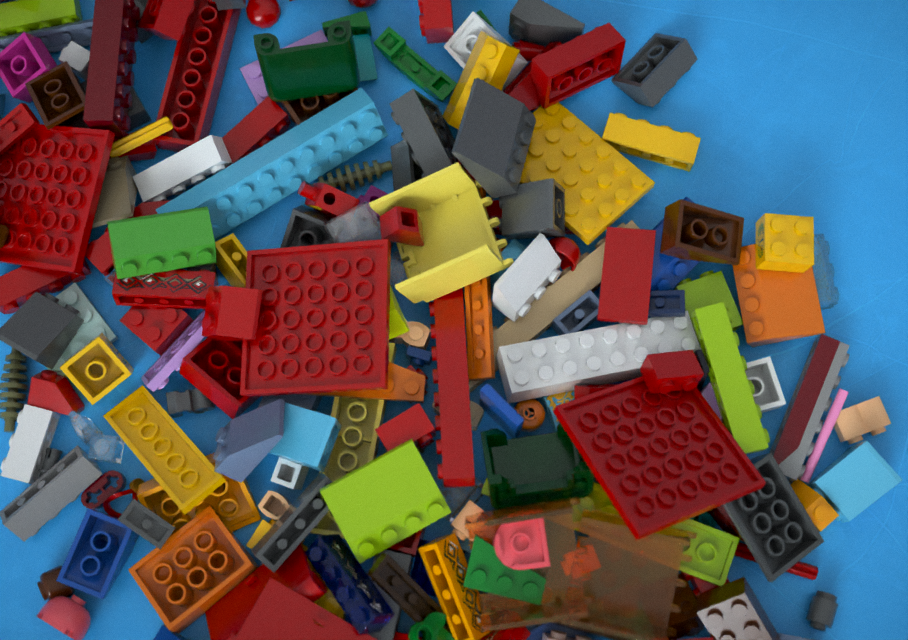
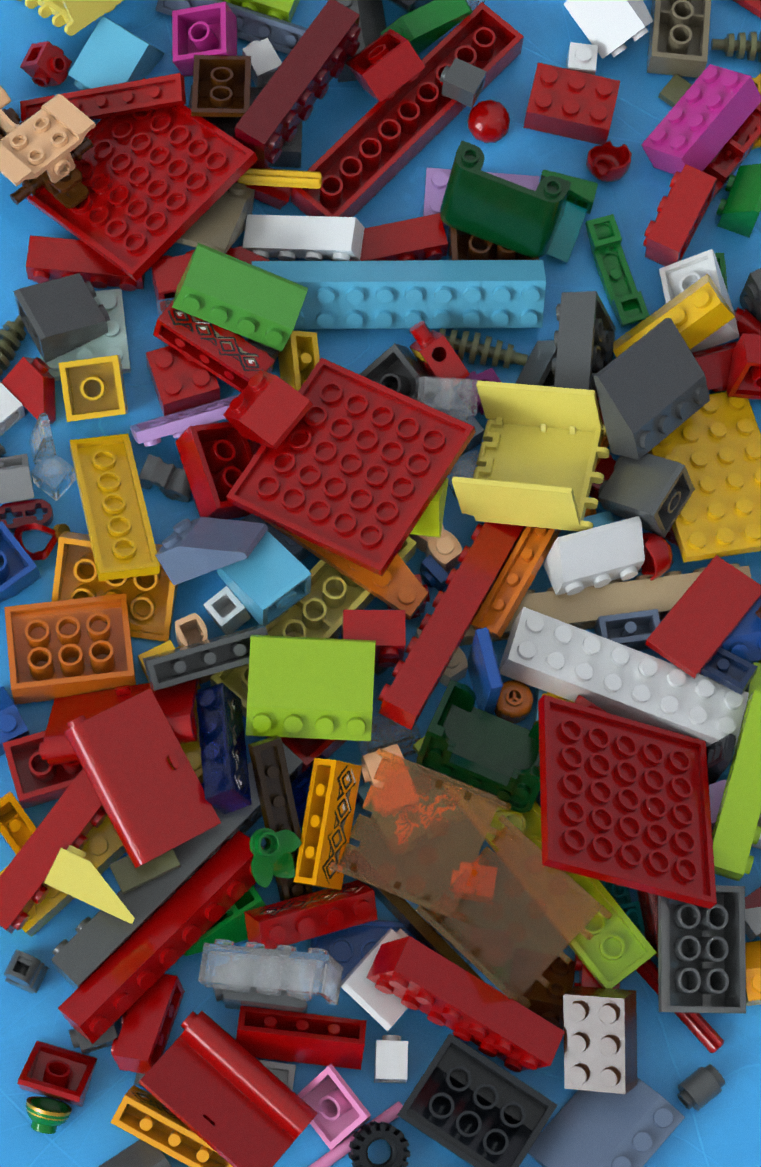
camera: 20 degrees right, 5 degrees down
dark grey plate [117,499,175,549] -> none
red slope [379,206,424,247] -> none
green wing [463,533,546,605] -> none
coral tile [493,513,551,570] -> none
red brick [640,350,704,394] -> none

